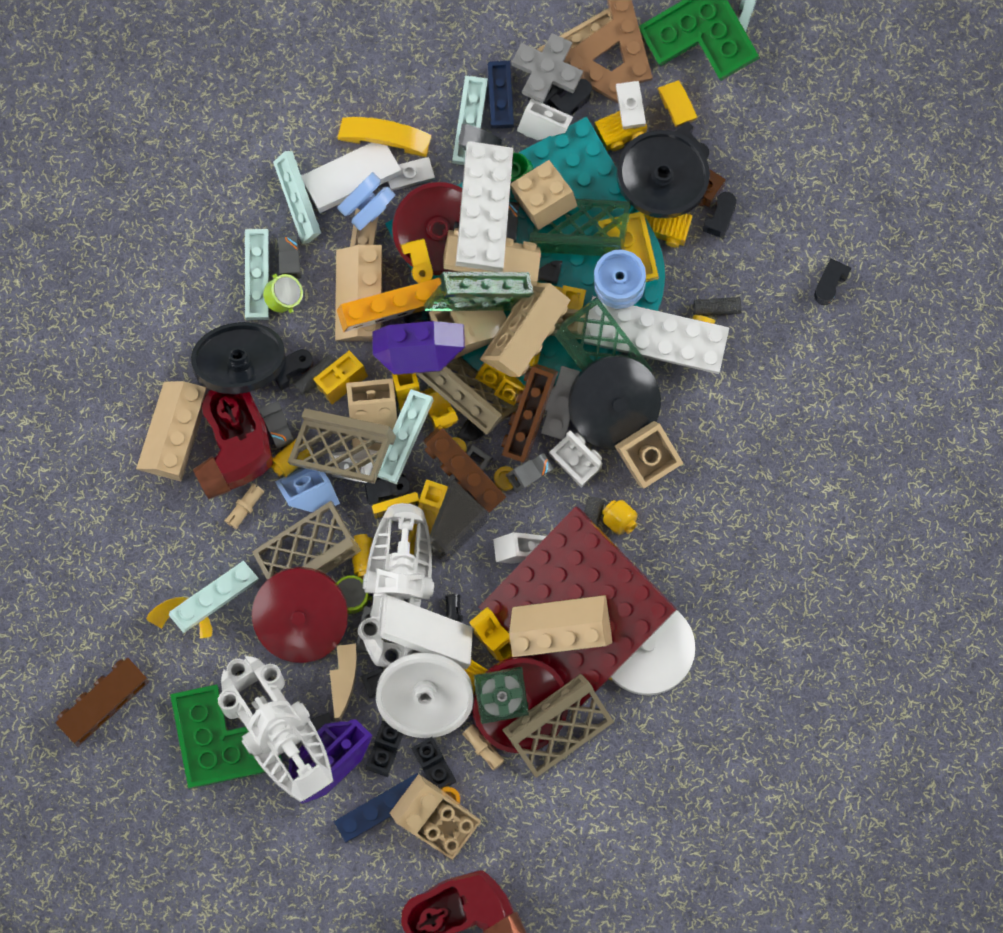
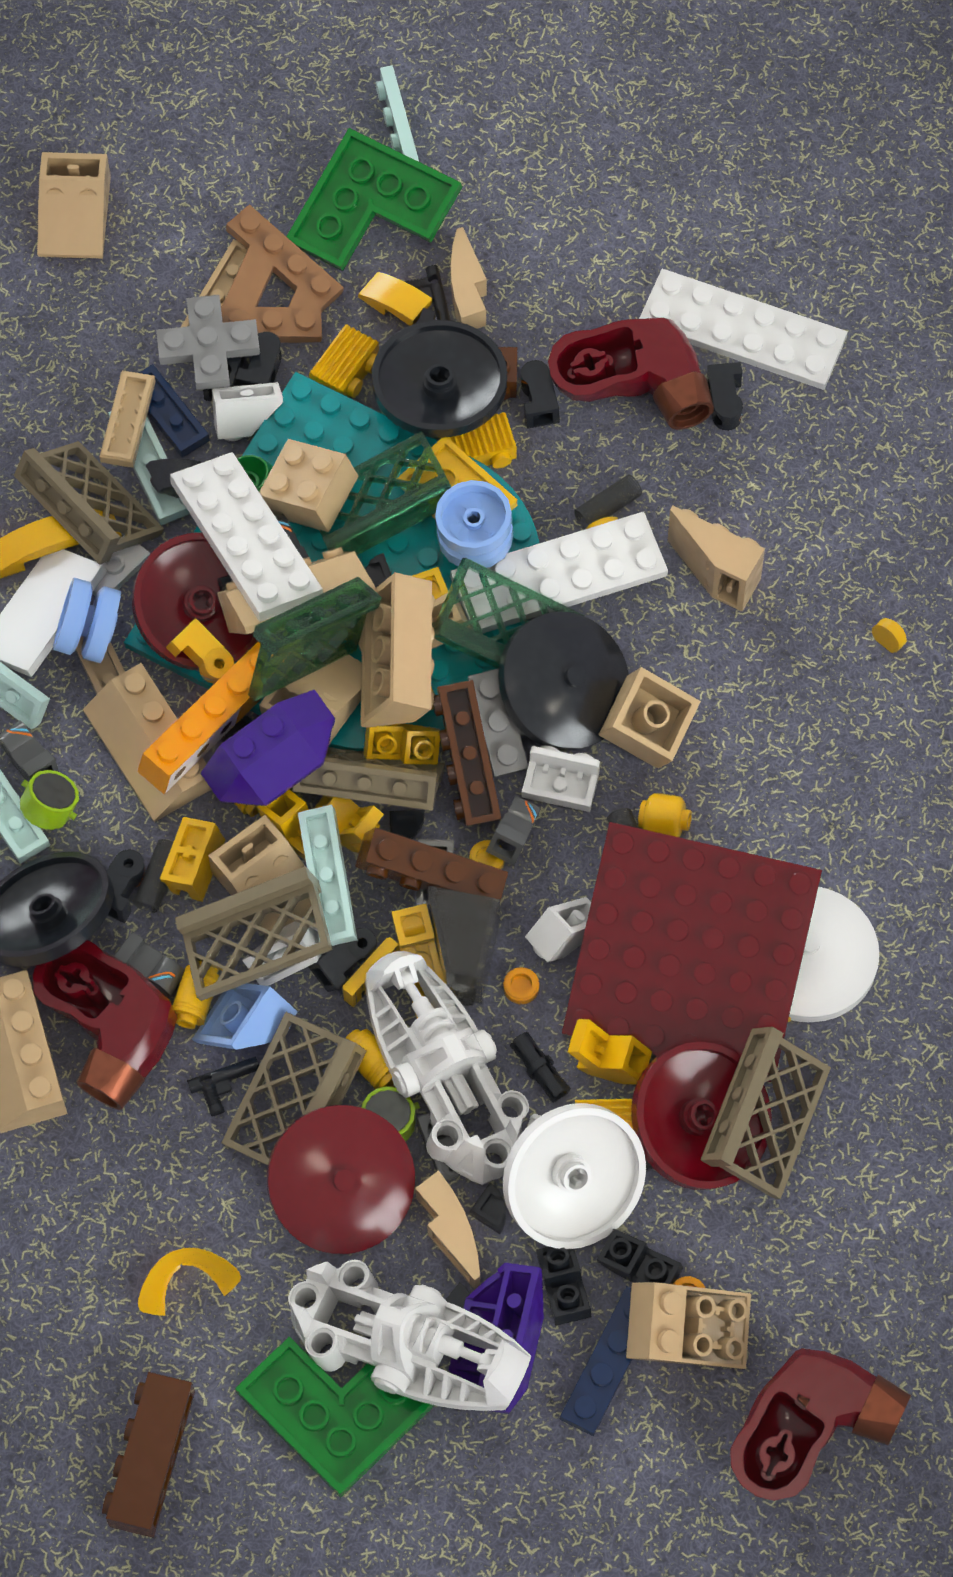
camera: 30 degrees left, 10 degrees down
light aqua plate [169,561,259,633] -> none
tan pin [224,483,265,530] -> none
white tile [380,595,473,669] -> none
tan pin [462,724,505,771] -> none
clear green piece [473,667,529,724] -> none
tan slope [509,595,613,657] -> none
white plate [616,81,646,129] -> none
none -> dark tan fence [14,441,164,565]
none -> tan plate [99,370,156,468]
none -> black hose [187,1056,259,1117]
none -> black hose [404,265,451,321]
none -> tan slope [451,227,487,329]
none -> light orange tile [503,967,539,1004]
none -> dark red piece [548,318,714,430]
none -> white plate [639,268,848,390]
none -> tan slope [668,505,765,611]
none -> yellow tile [872,618,907,653]

